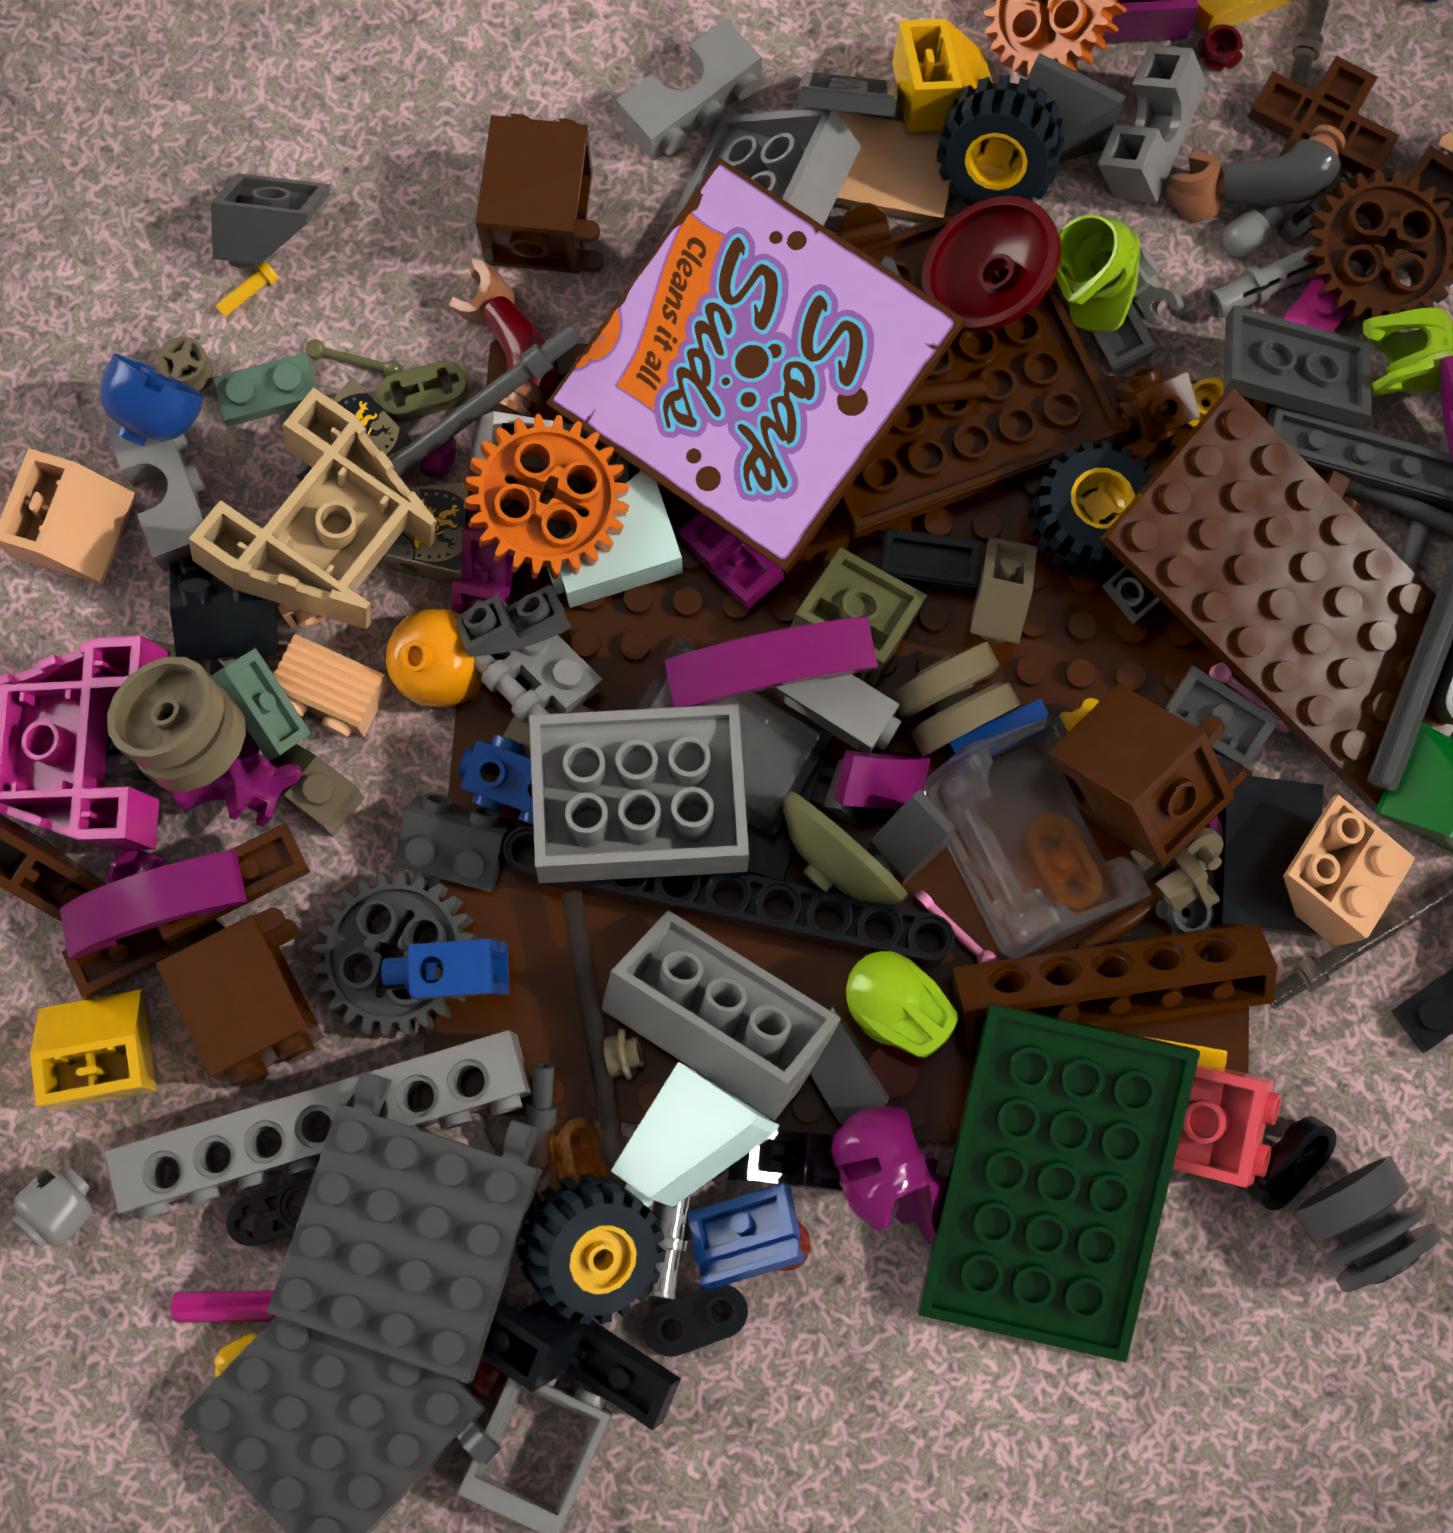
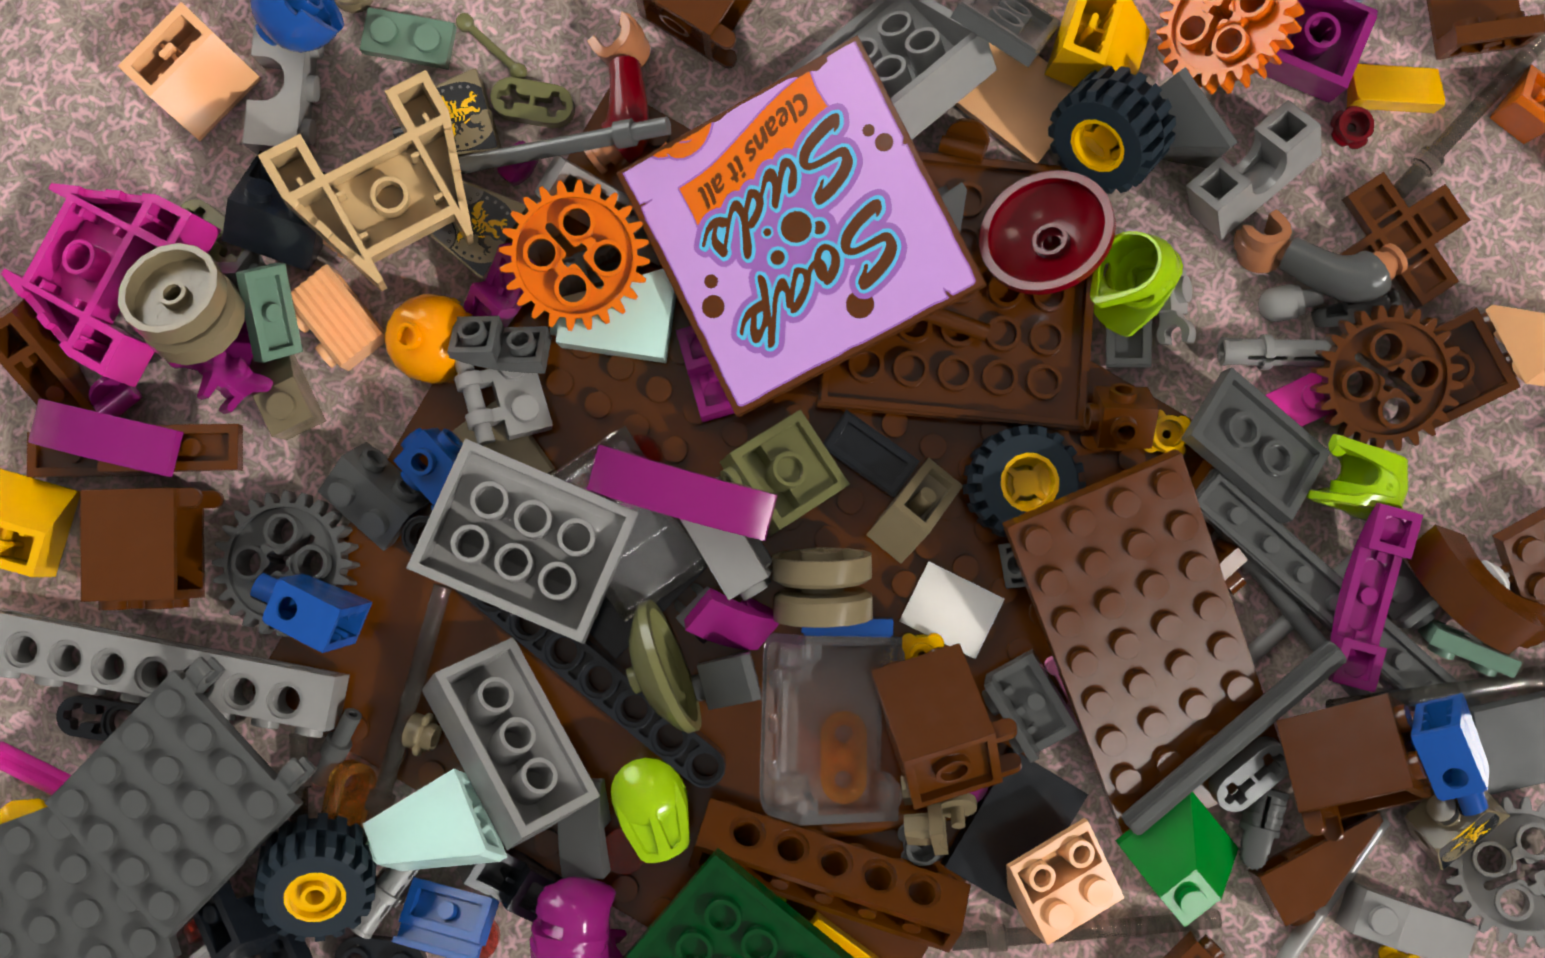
camera: 25 degrees right, 10 degrees up
bright pink hinge [913,889,997,964] -> none
none -> white sticker [899,561,1005,659]

